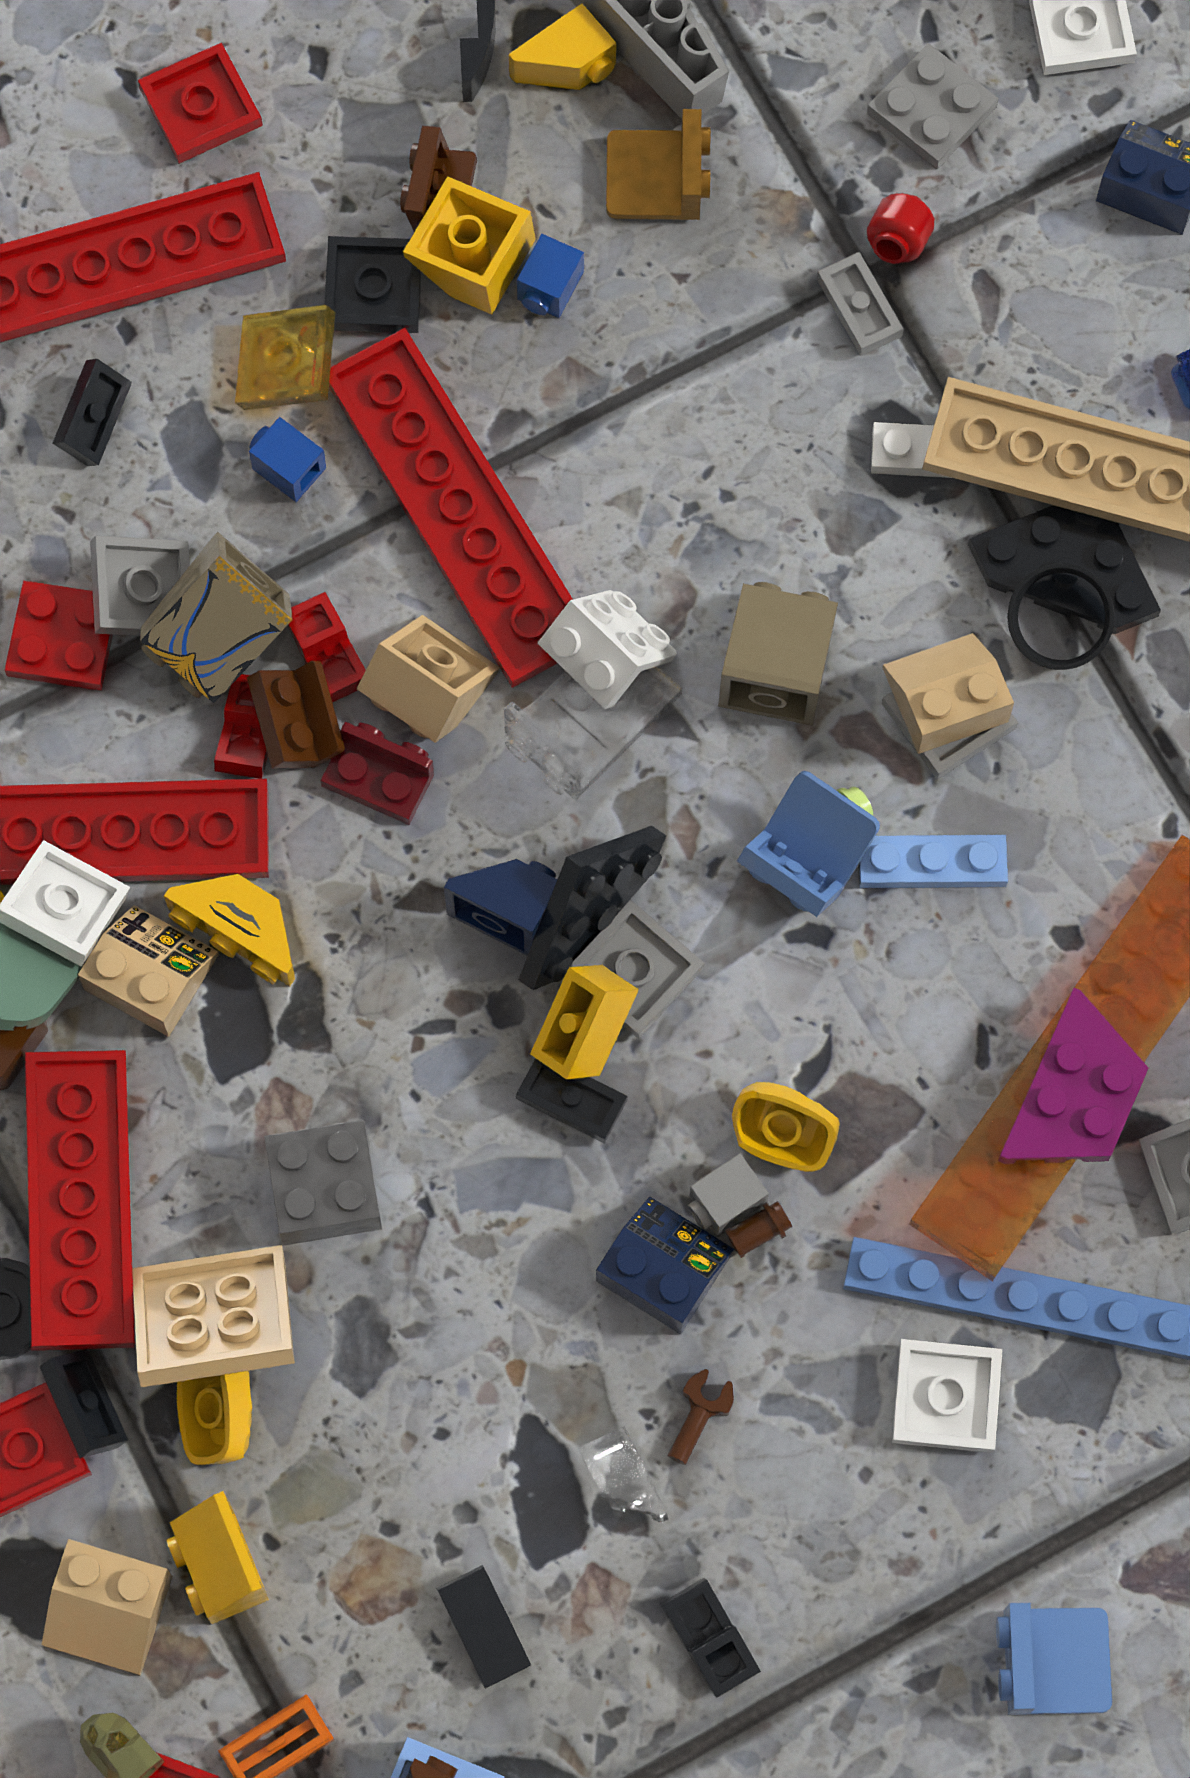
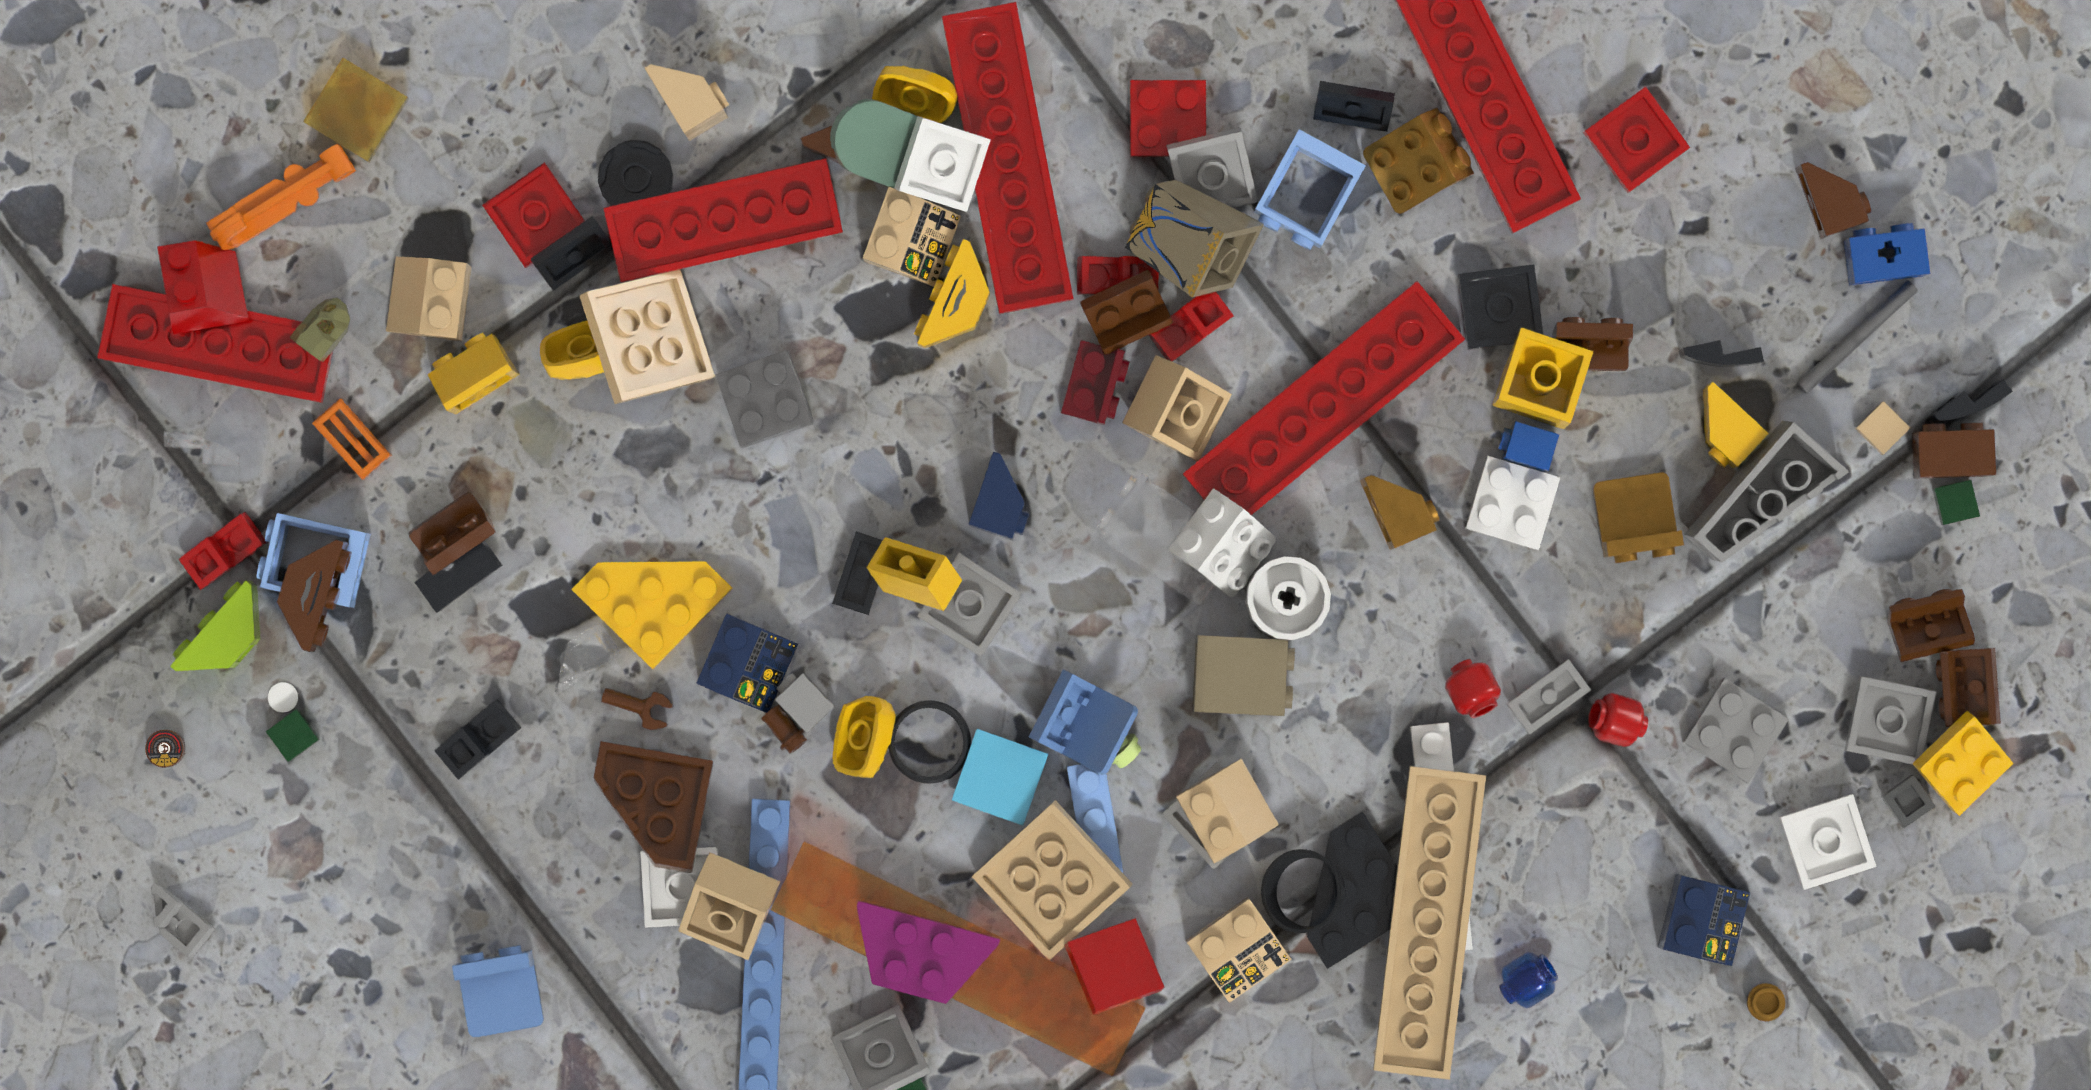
camera: 85 degrees right, 15 degrees up
clear yellow plate [235,305,335,410] -> none
blue brick [249,417,326,502] -> none
black plate [518,826,666,990] -> none
none -> reddish brown bracket [408,492,496,575]
none -> yellow plate [571,561,733,669]
none -> reddish brown plate [593,741,713,873]
none -> tan slope [678,852,780,960]
none -> black tyre [888,700,971,784]
none -> medium azure tile [952,729,1048,826]
none -> tan plate [972,800,1133,961]
none -> red tile [1064,918,1165,1015]
none -> tan slope [1186,897,1292,1003]
none -> white wheel [1245,556,1331,640]
none -> light blue window [1254,129,1366,250]
none -> pearl gold slope [1360,475,1440,550]
none -> pearl gold bracket [1363,107,1474,214]
none -> red head [1445,659,1501,718]
none -> white plate [1465,456,1560,550]

